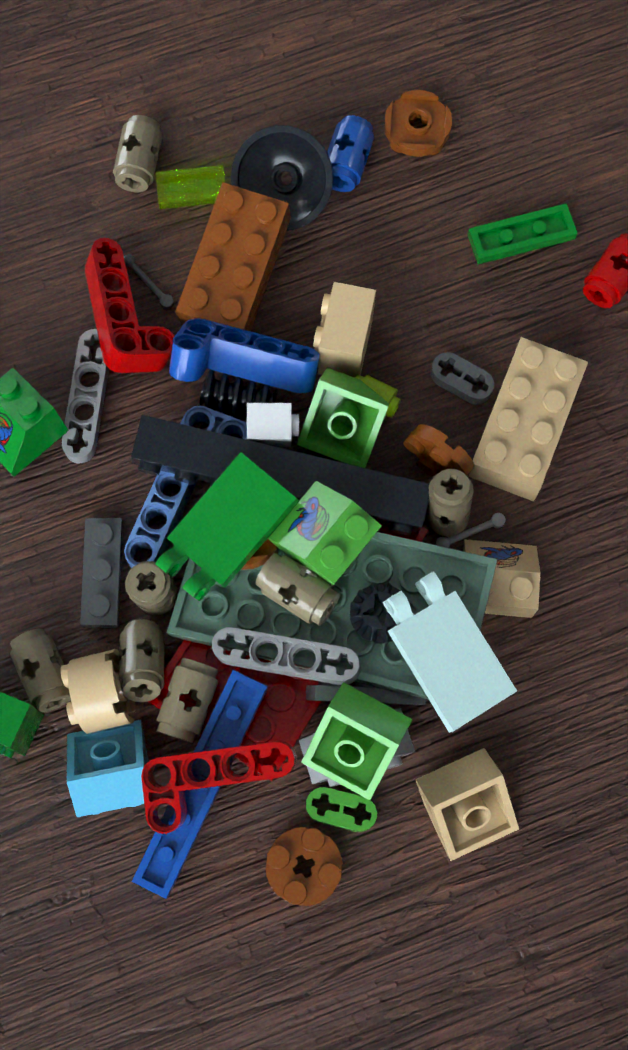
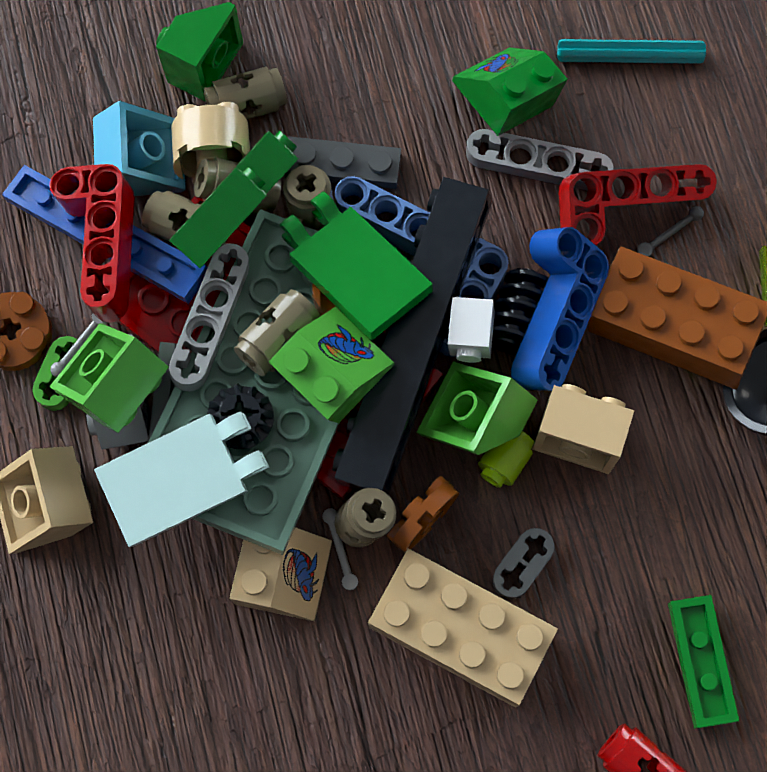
camera: 100 degrees right, 0 degrees up
none -> light grey hinge [50,313,108,377]
none -> green arch [169,131,299,268]

